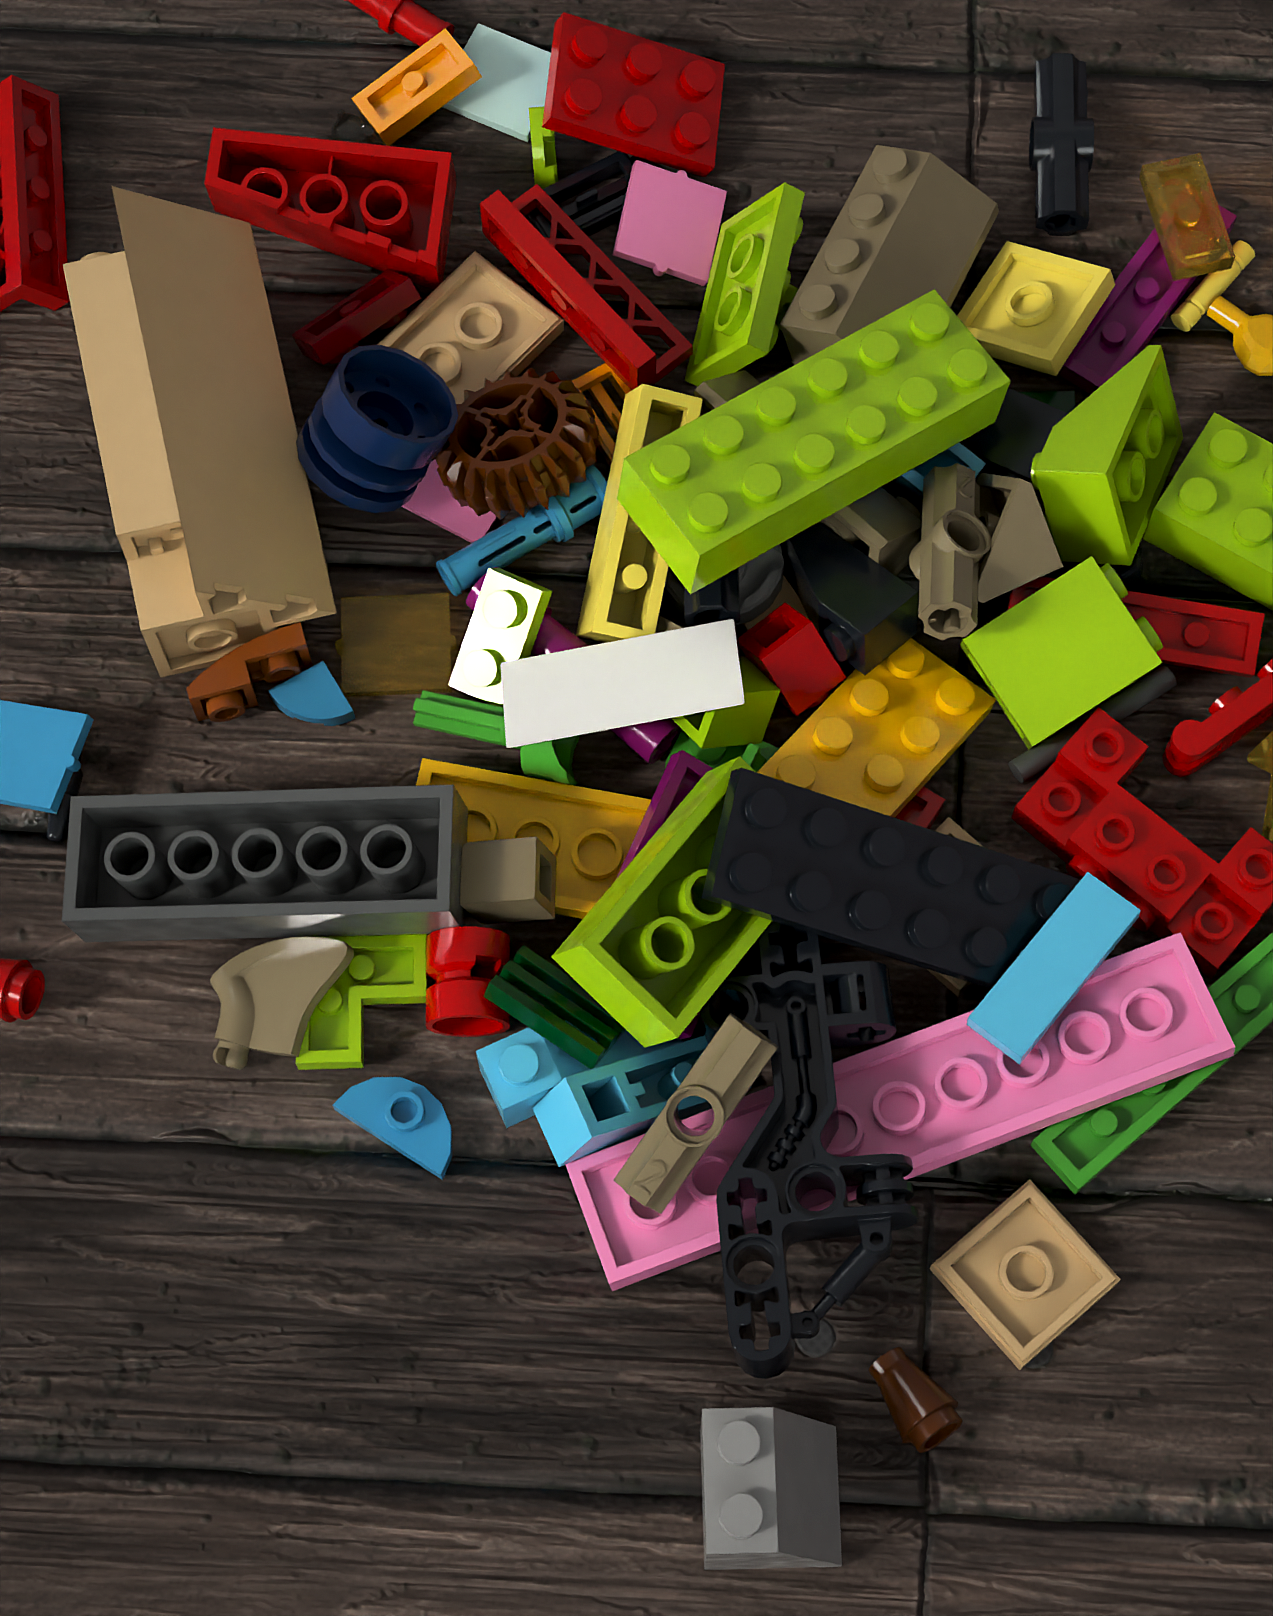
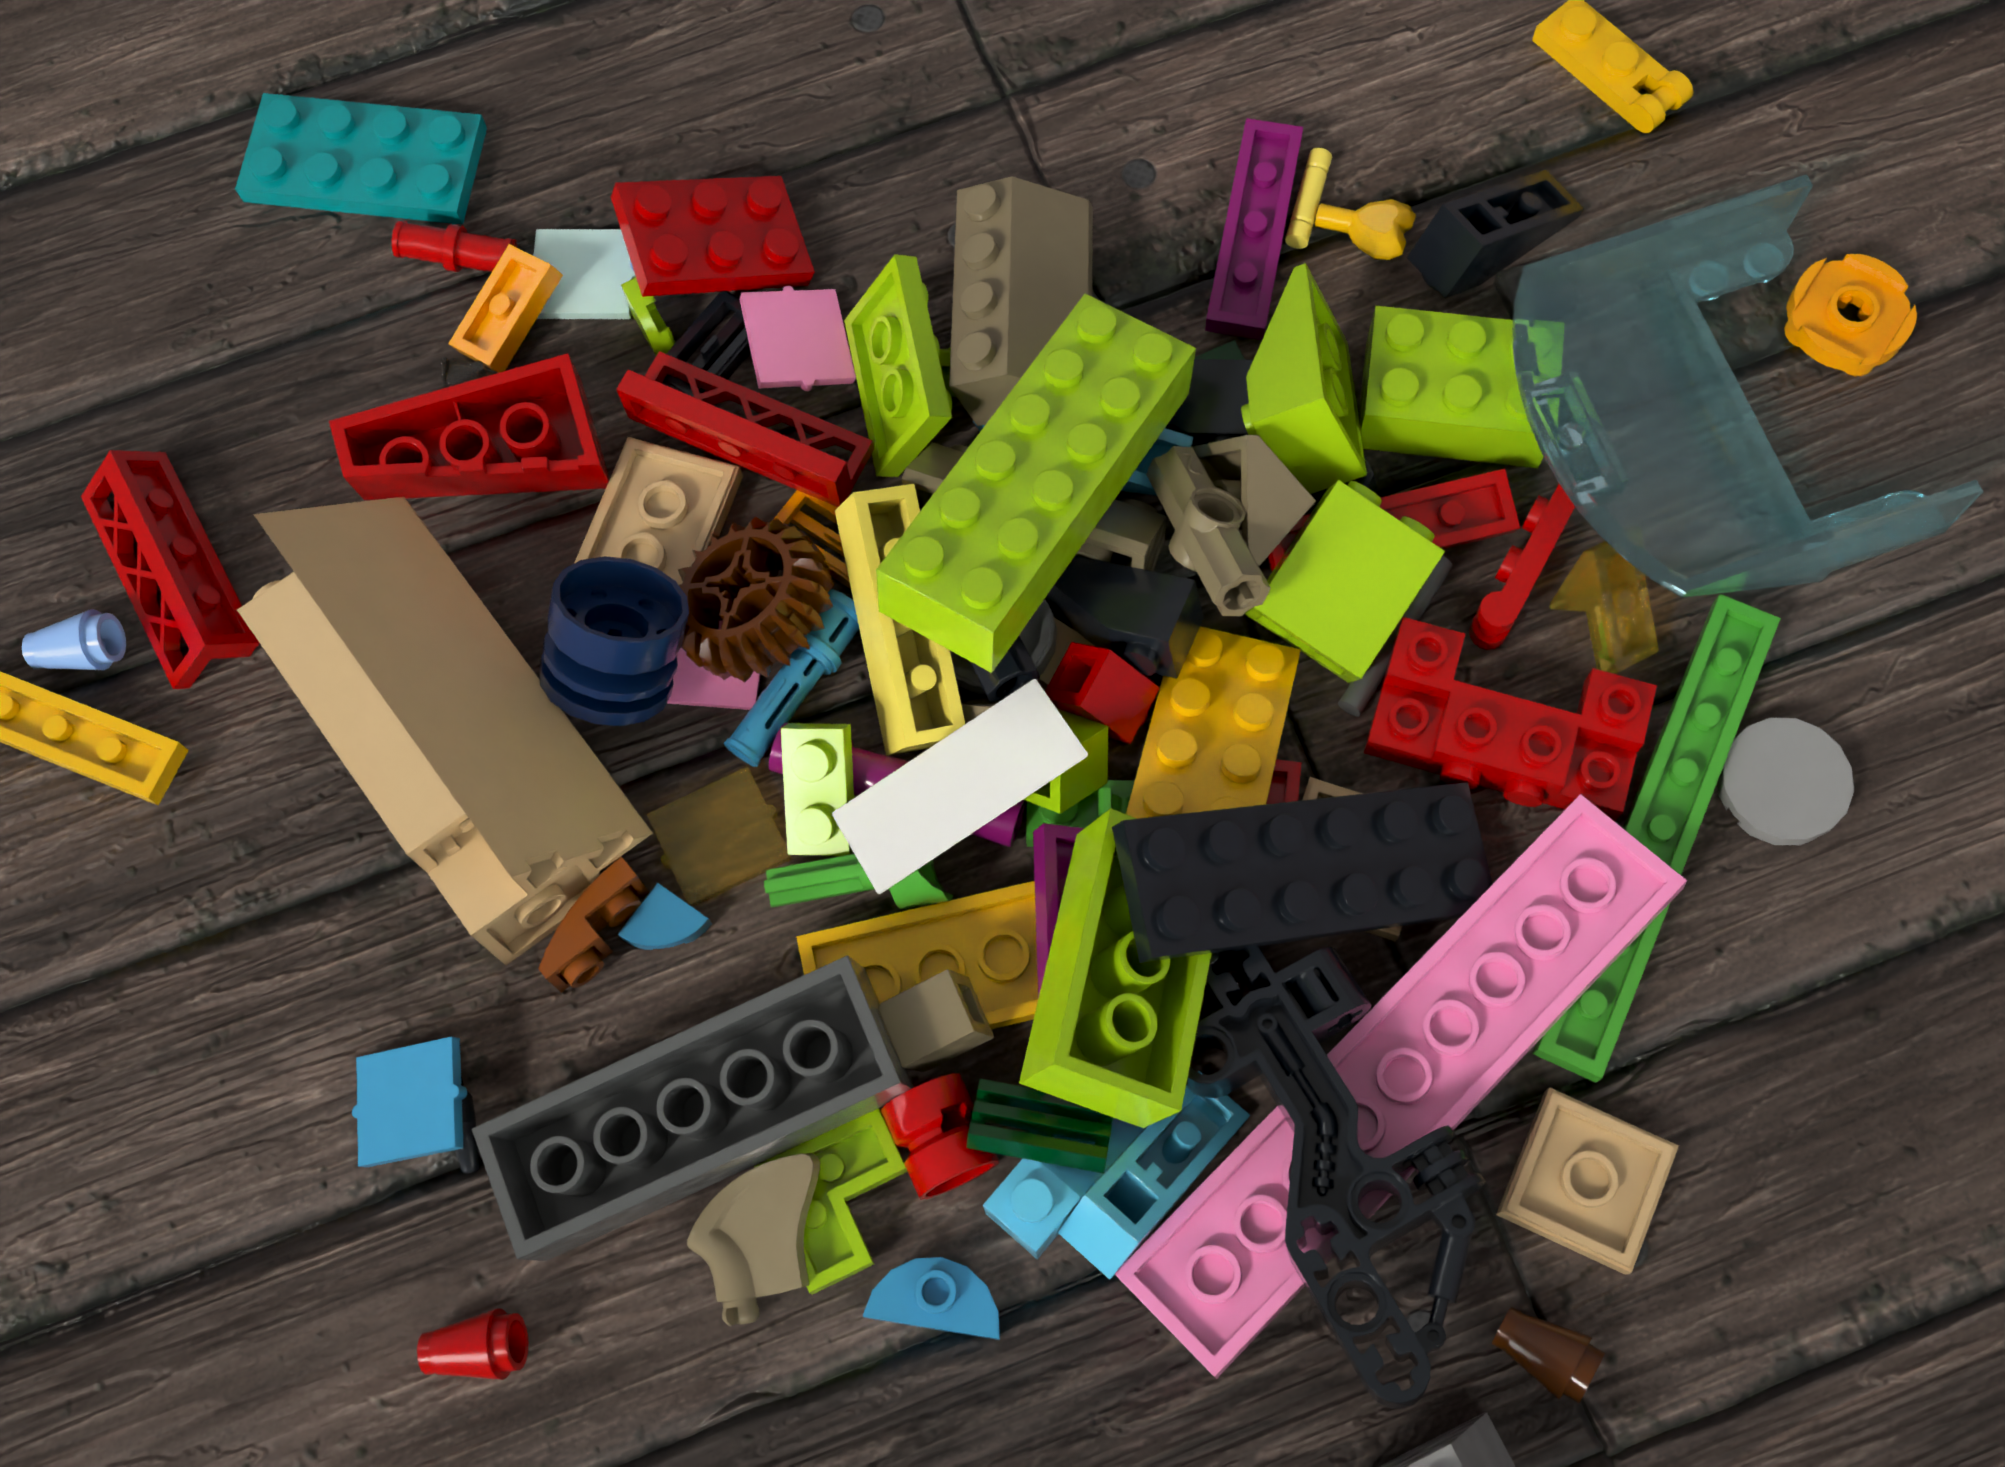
camera: 20 degrees left, 0 degrees up
dark red plate [292,269,421,365] -> none
dark tan piece [614,1013,778,1214] -> none
light yellow plate [957,241,1115,376] -> none
medium azure tile [967,872,1141,1065] -> none
black piece [1029,53,1094,236] -> none
clear yellow plate [1139,153,1235,281] -> none

